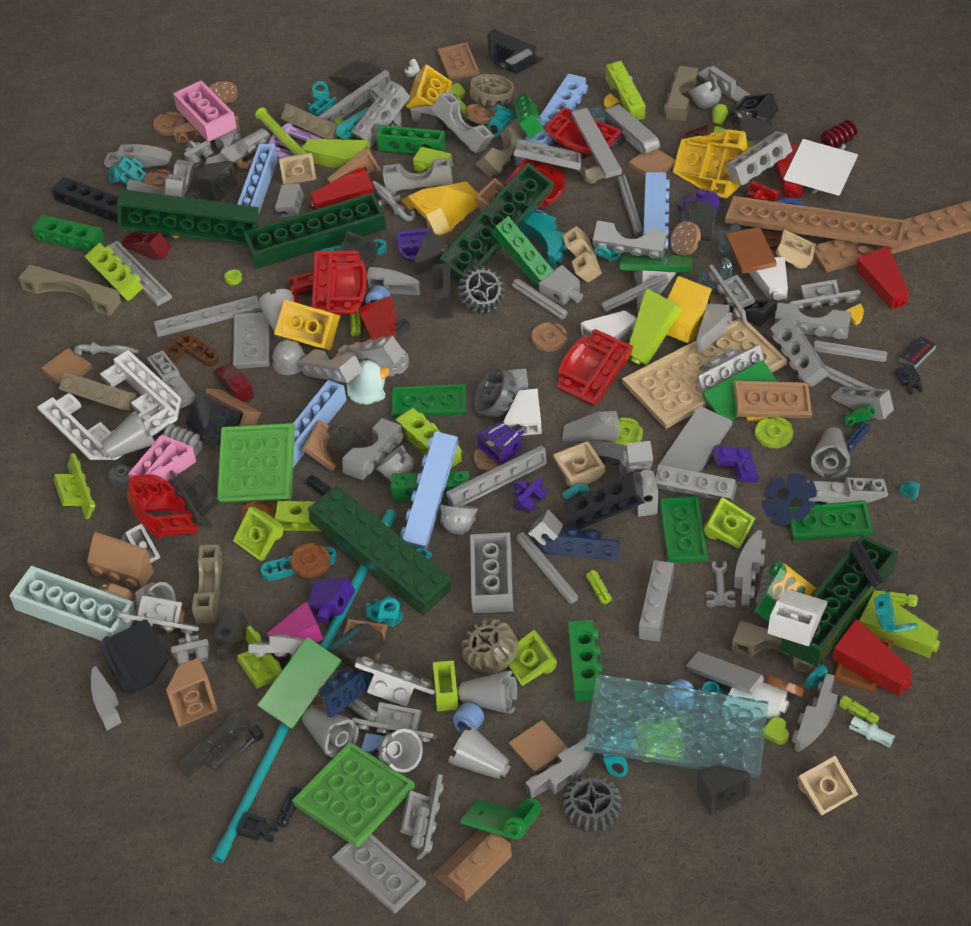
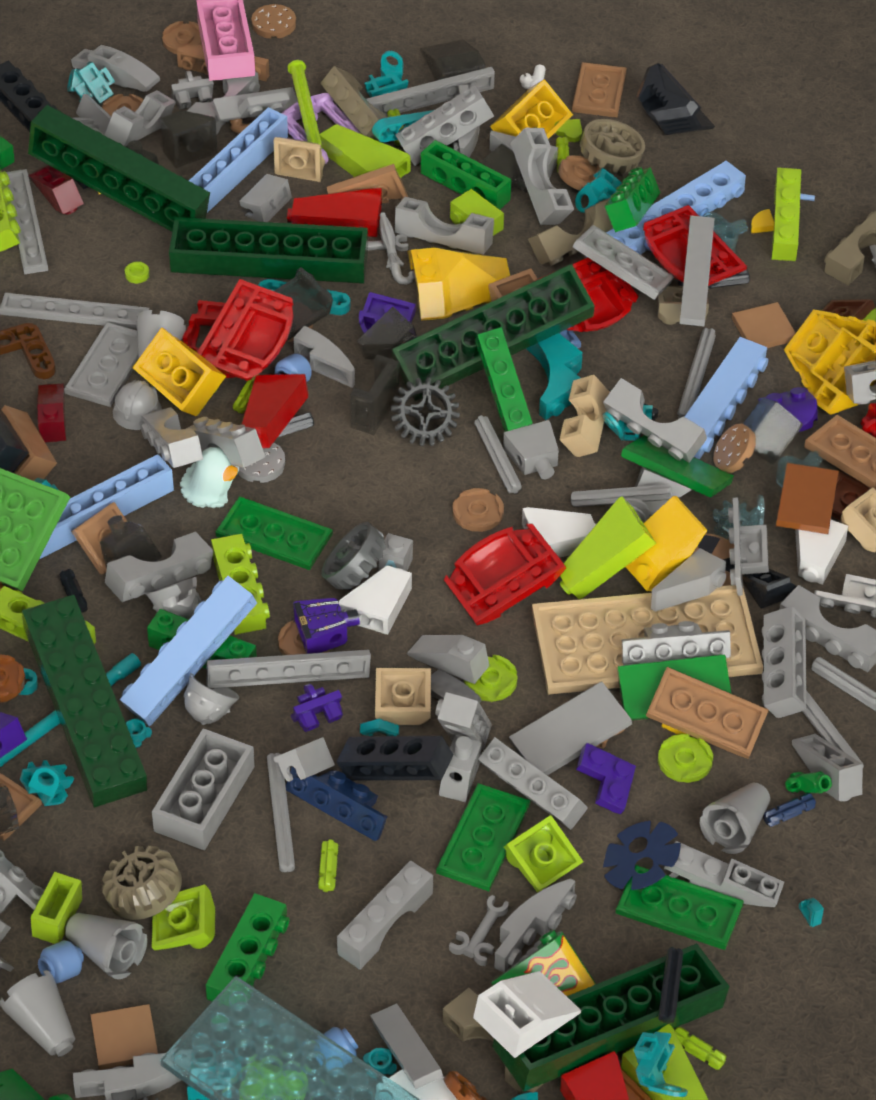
camera: 20 degrees right, 0 degrees up
light grey beam [603,104,660,155] -> none

